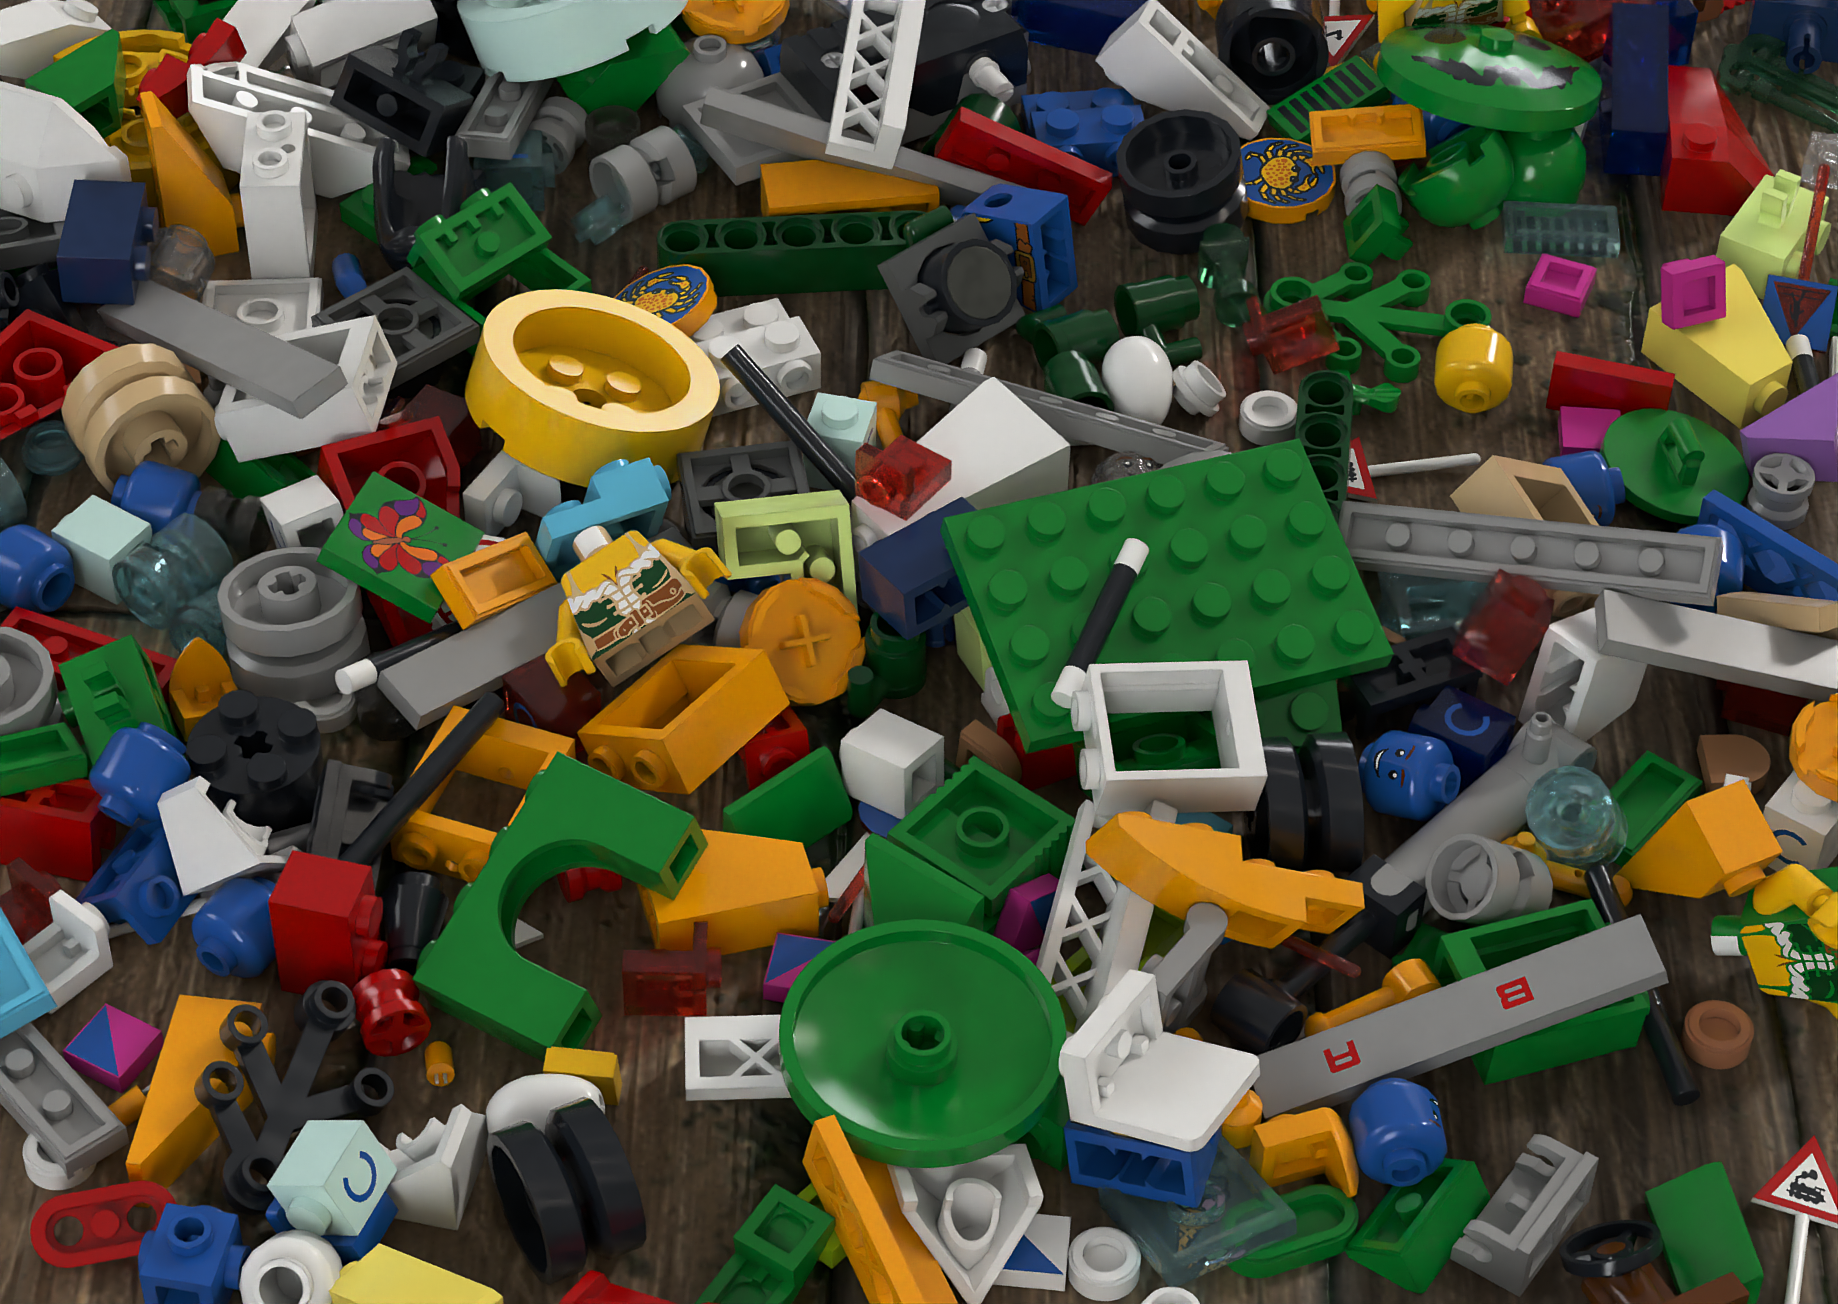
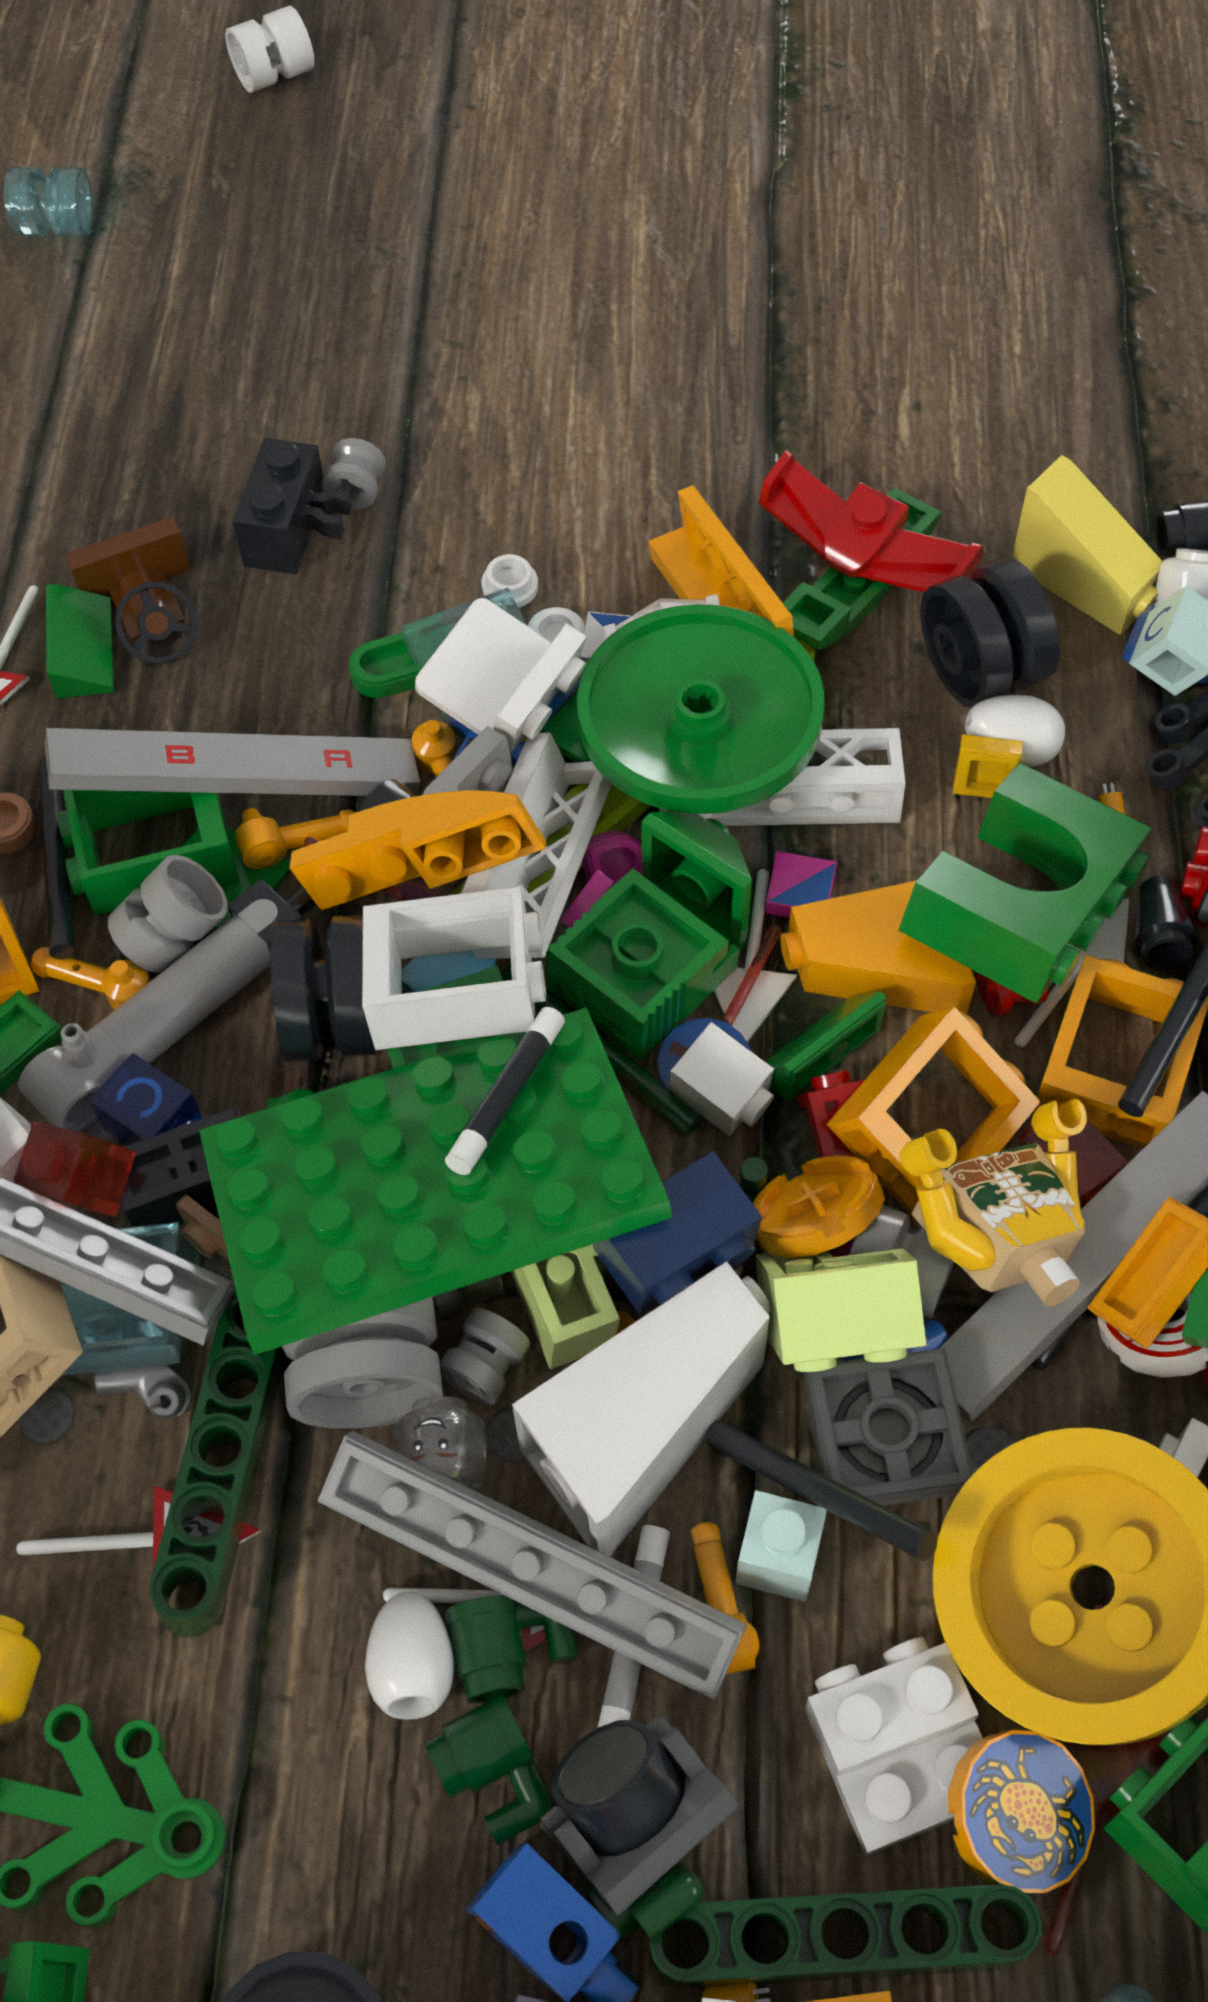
camera: 175 degrees left, 15 degrees up
red wheel [351,969,431,1057] -> none
white slope [380,1104,489,1230] -> none
medium azure plate [535,457,672,583] -> none
clear red bracket [622,922,722,1016] -> none
clear red bracket [855,435,952,521] -> none
medium nougat tile [956,719,1022,783] -> none
dark green piece [1114,274,1203,367] -> none
white plate [1173,360,1226,417] -> none
clear green leg [1197,223,1262,327] -> none
white tile [1238,390,1297,446] -> none
clear red bracket [1242,295,1340,375] -> none
light orange plate [1248,1107,1359,1198] -> none
green piece [1331,369,1401,415] -> none
green slope [1344,1158,1490,1294] -> none
blue head [1348,1078,1447,1187] -> none
blue head [1358,730,1461,822] -> none
light grey hinge [1450,1134,1599,1297] -> none
clear light blue wheel [1525,766,1628,871] -> none

